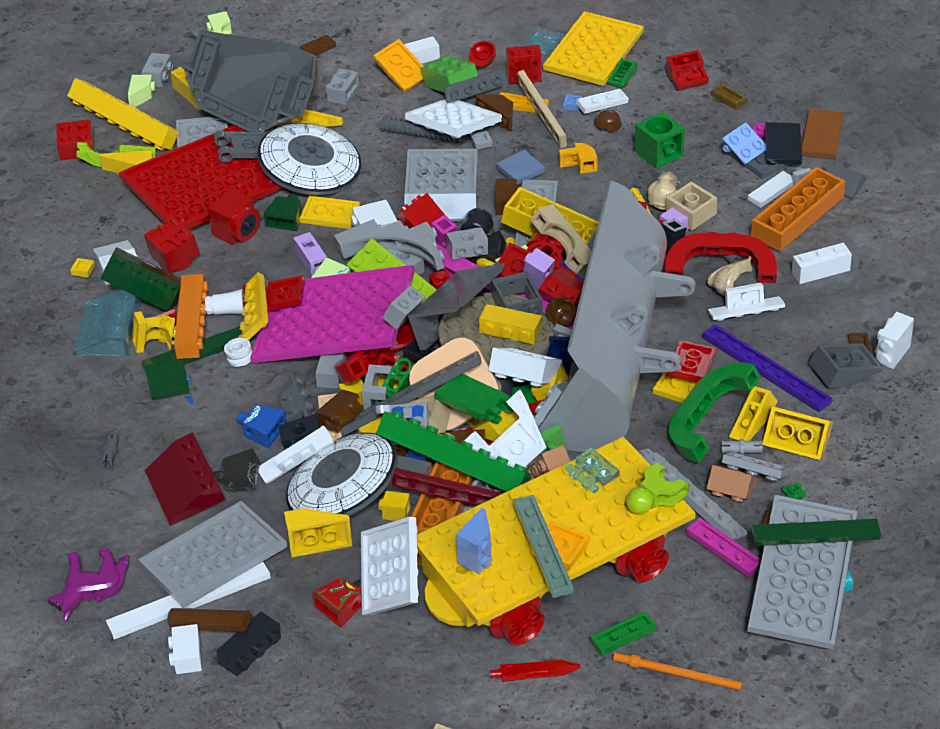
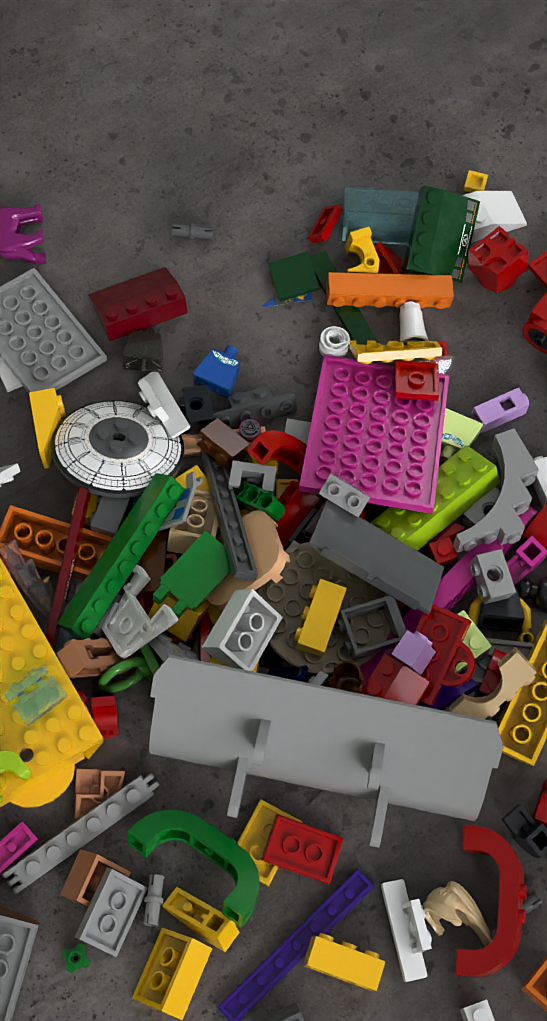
camera: 85 degrees right, 25 degrees up
none -> tile [239,419,261,441]
none -> yellow brick [302,933,385,991]
none -> red plate [307,205,343,243]

